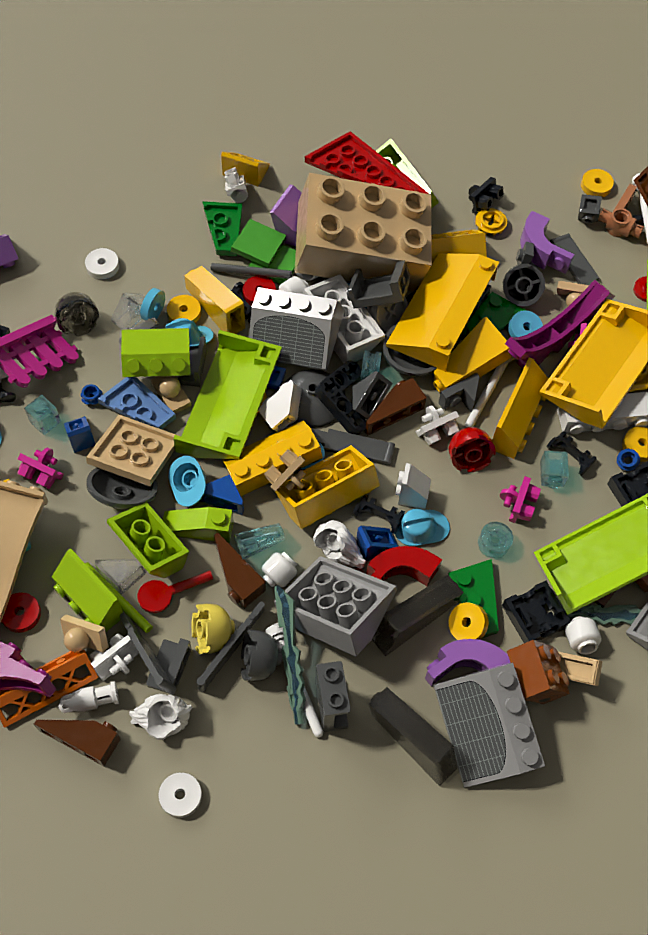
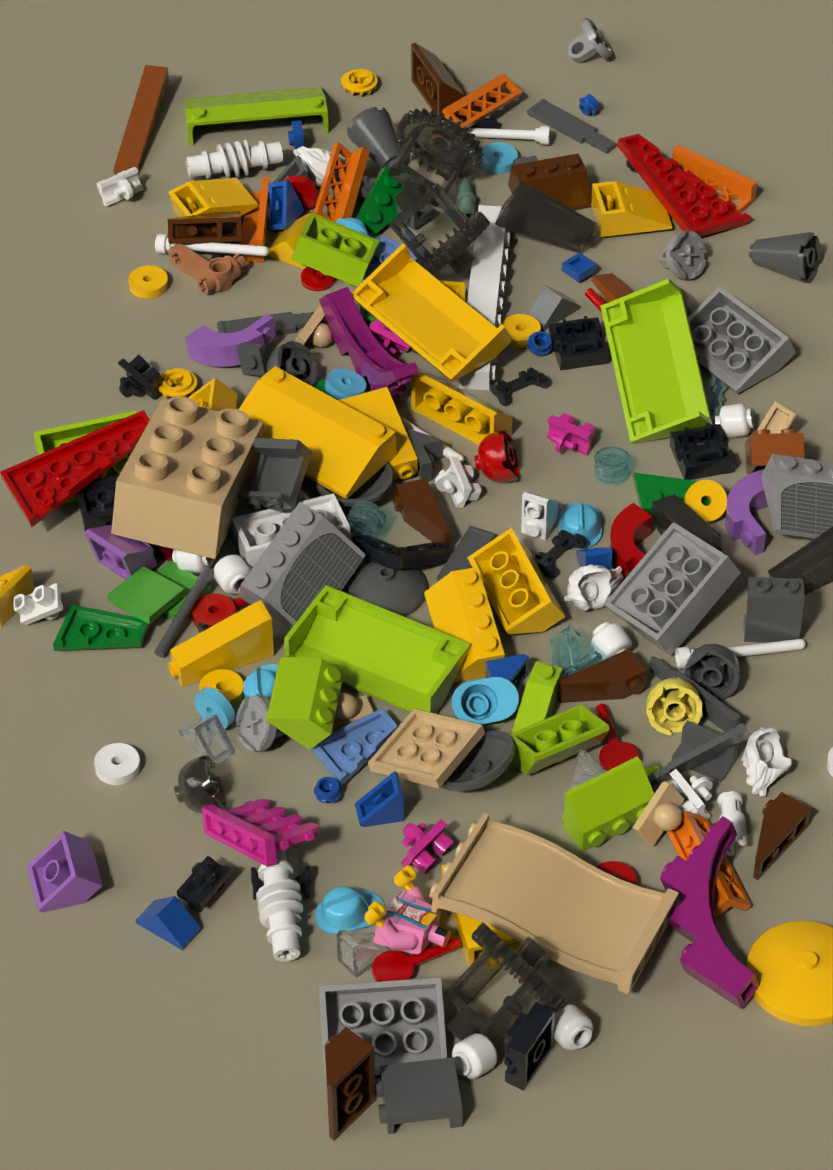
camera: 75 degrees left, 15 degrees down
clear light blue brick [24,395,61,435] -> none
white slope [258,380,302,432] -> none
tan hips [264,449,306,491] -> none
sand green sword [274,586,306,725] -> none
dark grey slope [352,371,393,420] -> none
clear light blue brick [540,451,569,488] -> none
dark grey bracket [578,194,602,223] -> none

